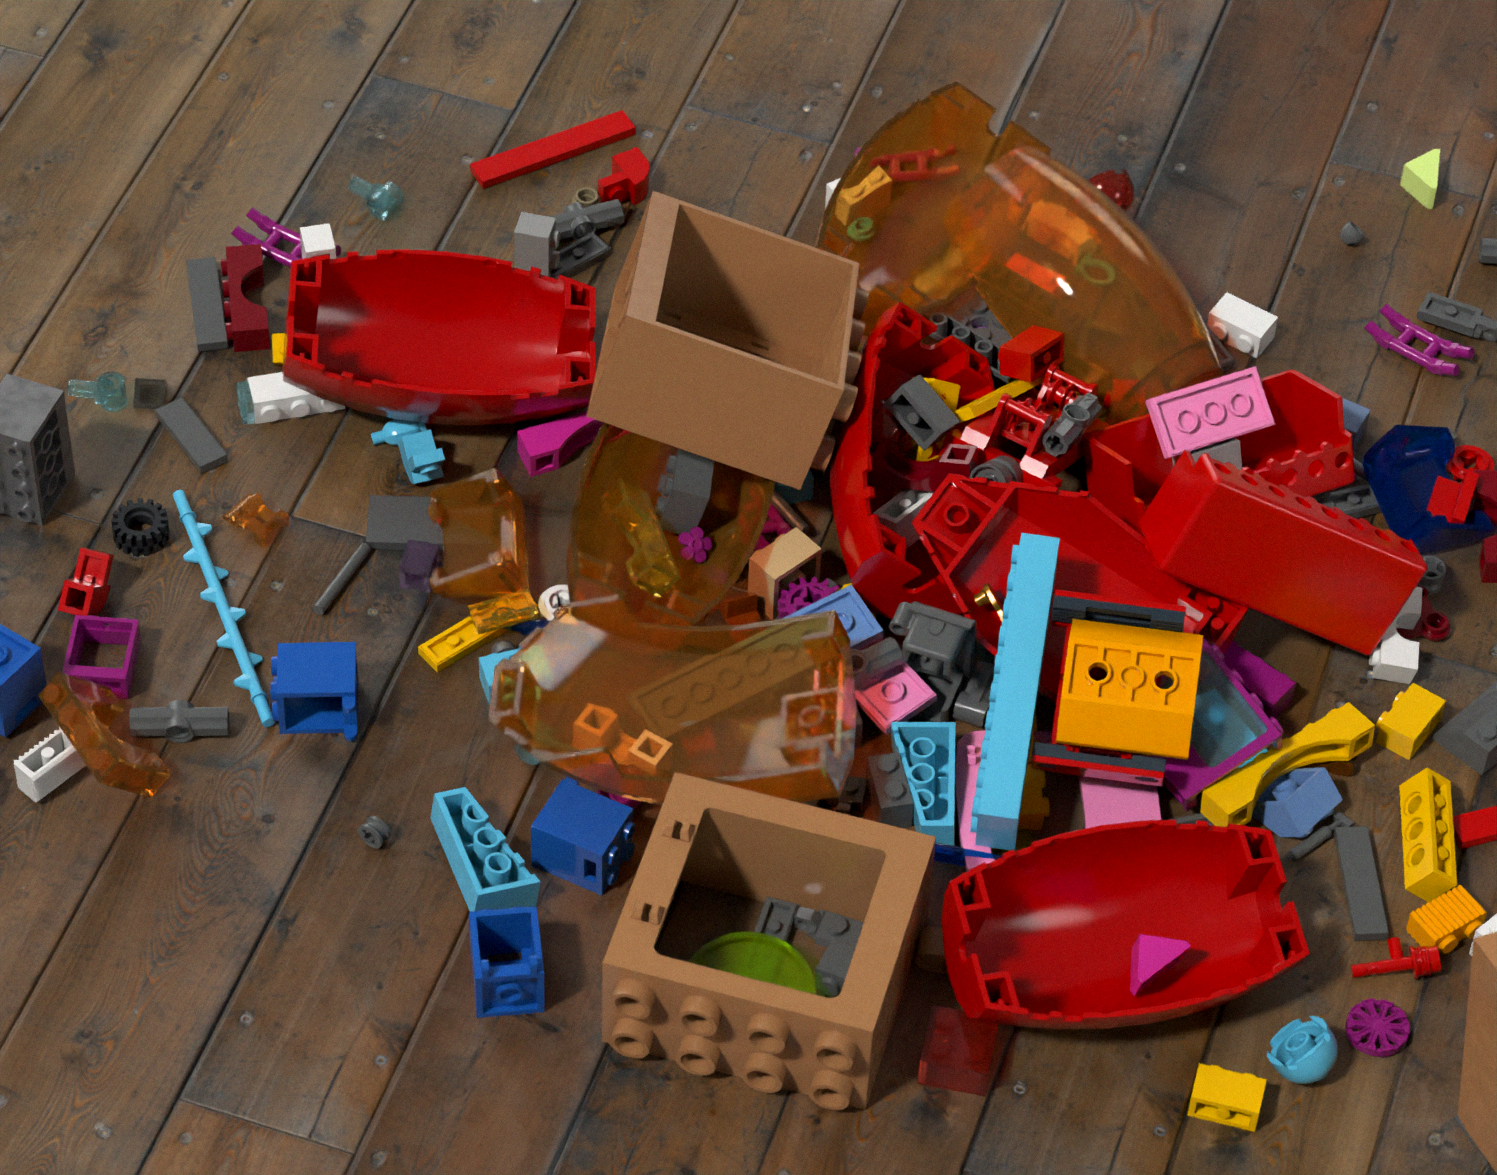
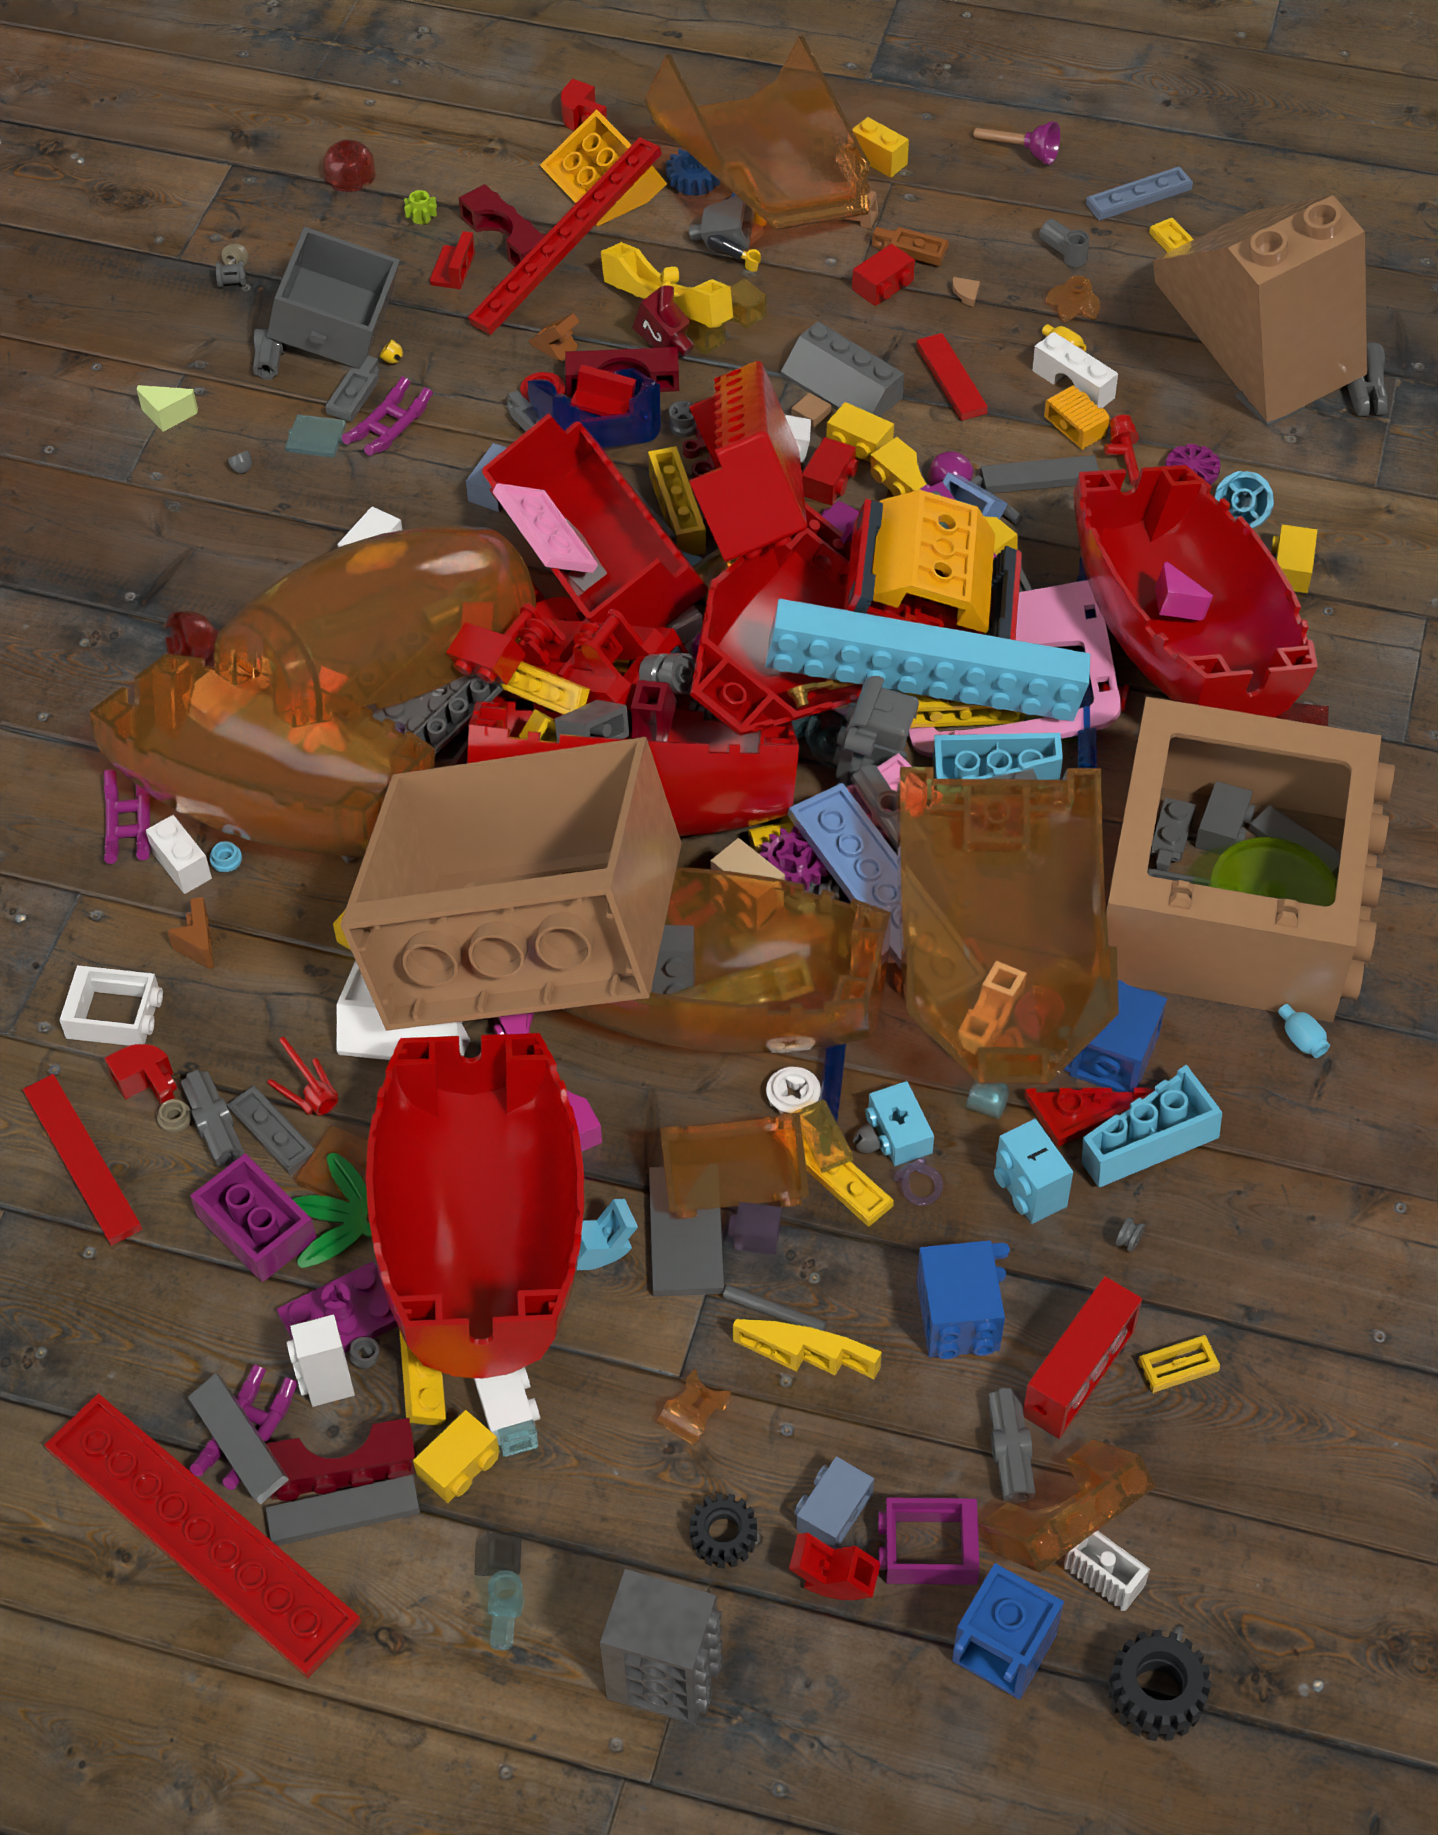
camera: 90 degrees left, 5 degrees up
dark grey tile [155,398,228,474] -> none
medium azure plant [173,490,275,727] -> none
clear light blue axle [348,176,405,220] -> none
blue container [469,906,545,1018] -> none
light grey brick [514,212,560,277] -> none
magenta plant [678,527,712,563] -> none
dark grey piece [1042,392,1102,457] -> none
yellow brick [1399,767,1457,902] -> none
none -> red plate [44,1393,361,1679]
none -> white window [59,965,163,1046]
none -> dark orange slope [167,897,214,969]
none -> dark grey tile [188,1373,289,1504]
none -> magenta brick [190,1153,317,1283]
none -> red plant [267,1037,339,1116]
none -> clear light blue piece [285,414,346,458]
none -> yellow brick [413,1410,500,1503]
none -> yellow slope [733,1319,882,1379]
none -> medium nougat tile [791,392,831,428]
none -> sand blue brick [794,1456,874,1549]
none -> red brick [802,437,859,506]
none -> clear purple piece [894,1156,943,1206]
none -> magenta hair [927,451,974,486]
none -> medium azure brick [994,1118,1073,1224]
none -> red brick [1023,1276,1143,1439]
none -> red wing [1024,1088,1155,1147]
none -> yellow tile [1138,1335,1220,1393]
none -> medium azure plant [1278,1004,1330,1058]

